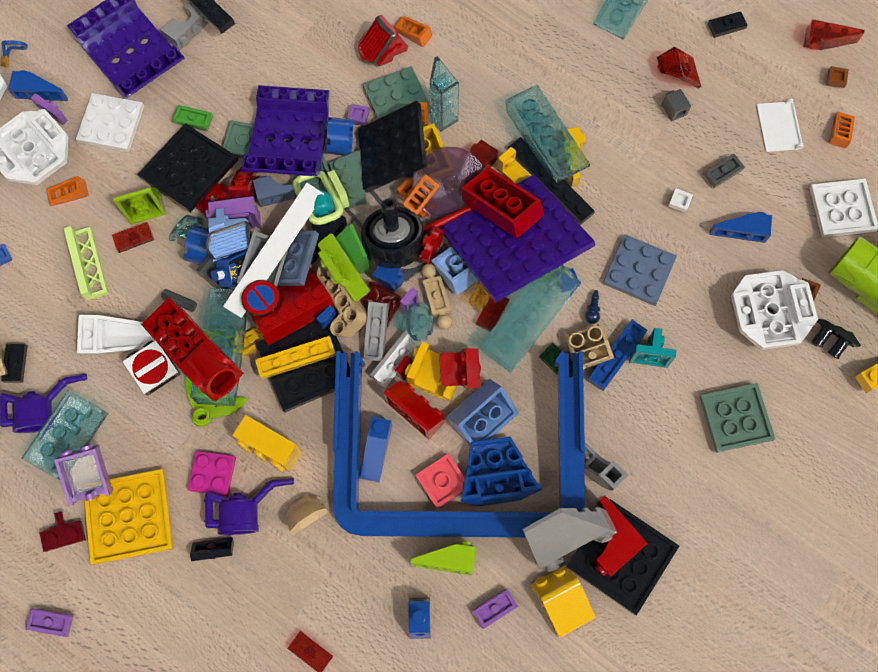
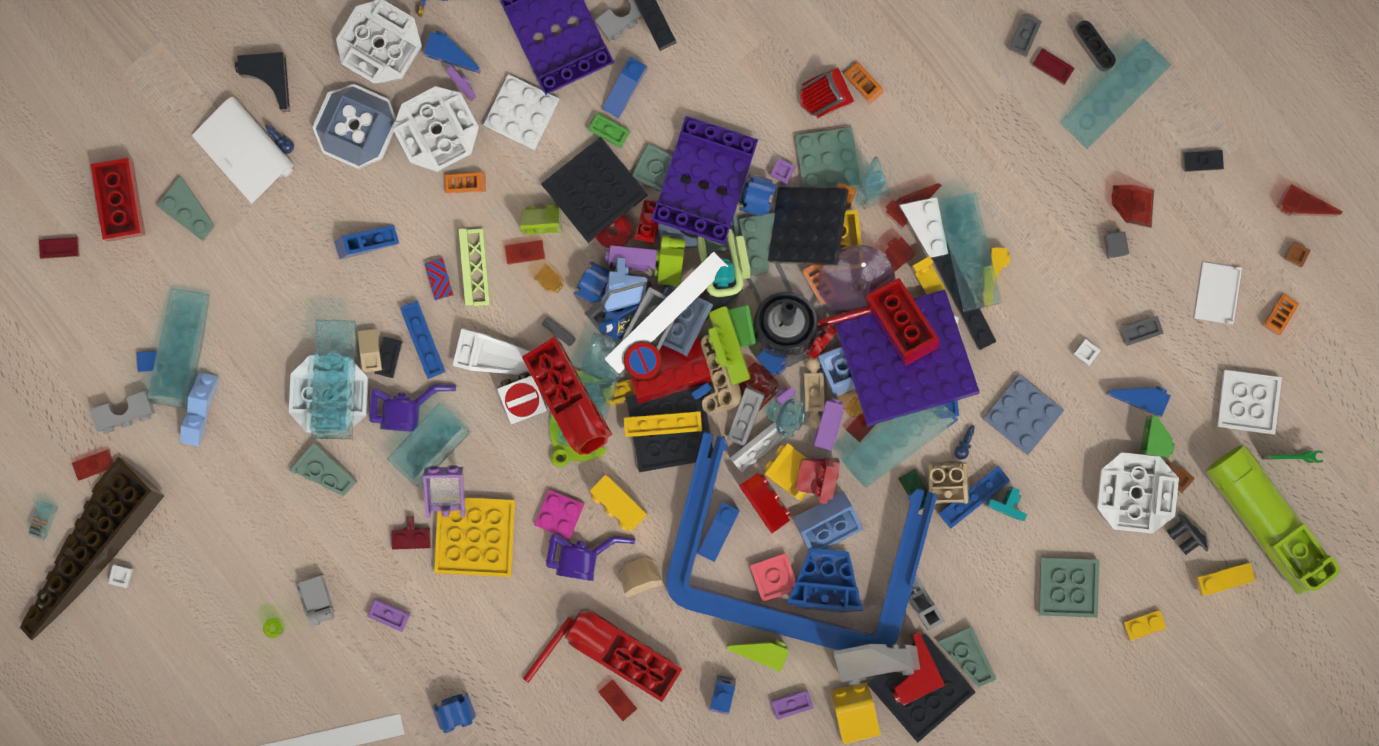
camera: 15 degrees right, 15 degrees up
clear light blue slope [169,215,203,241] -> none
black plate [190,537,234,562] -> none
red tile [395,355,413,380] -> none
orange slope [402,174,440,215] -> none
none -> blue plate [400,301,446,379]
none -> tile [425,258,454,301]
none -> red bar [523,616,574,683]
none -> clear yellow window [533,264,564,294]
none -> red brick [564,608,683,702]
none -> blue slope [602,56,647,119]
none -> lime hinge [655,235,685,286]
none -> medium lavender window [812,398,845,451]
none -> clear red slope [885,183,942,229]
none -> white wing [898,197,948,258]
none -> sand green wing [937,626,997,687]
none -> yellow plate [1123,610,1166,641]
none -> bright green slope [1140,415,1175,458]

